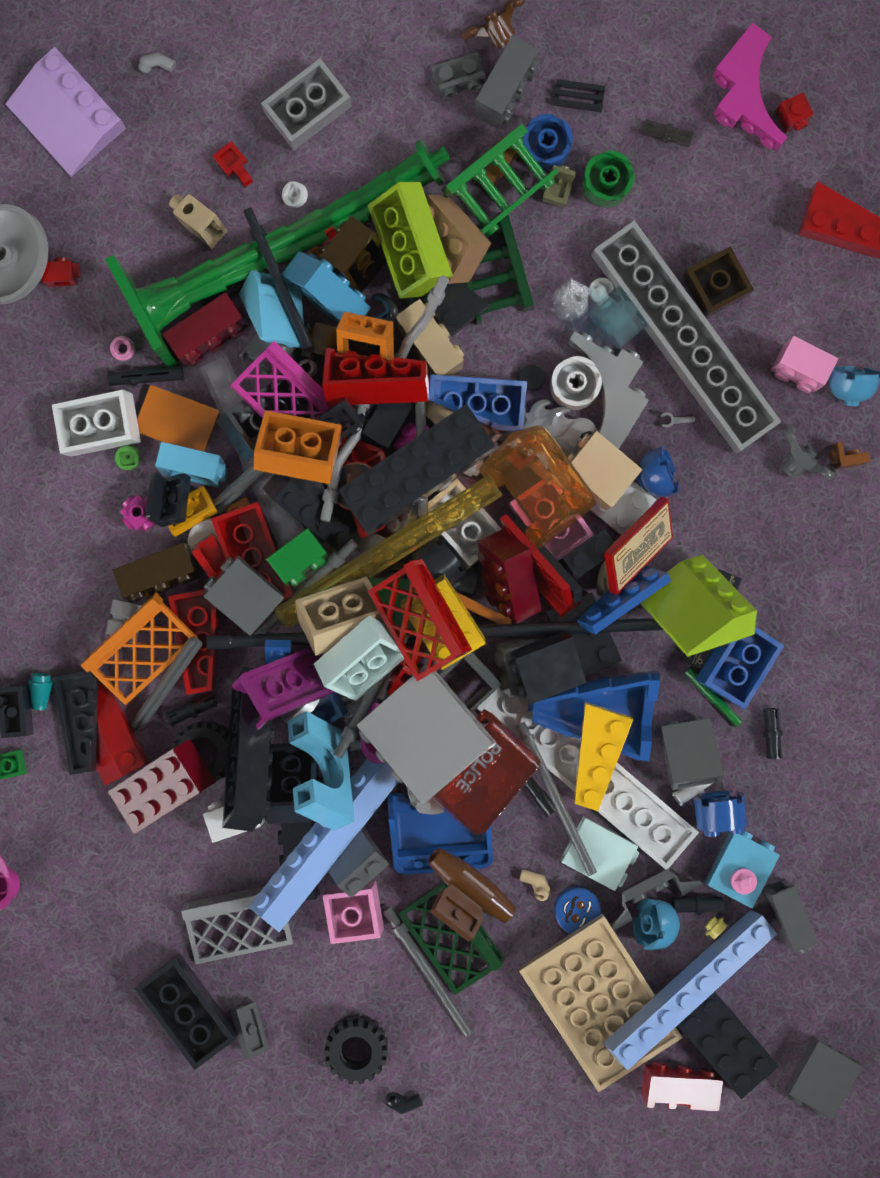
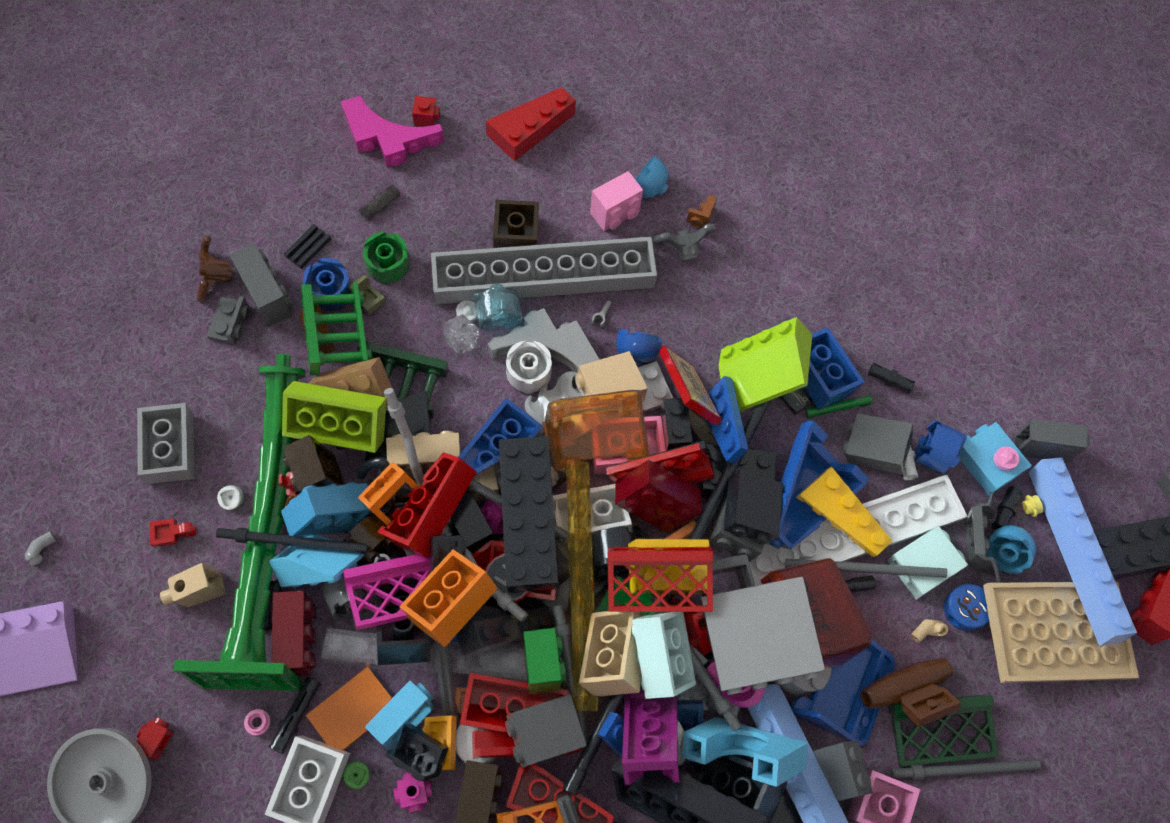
camera: 65 degrees left, 20 degrees down
black tile [519,365,544,391] -> none

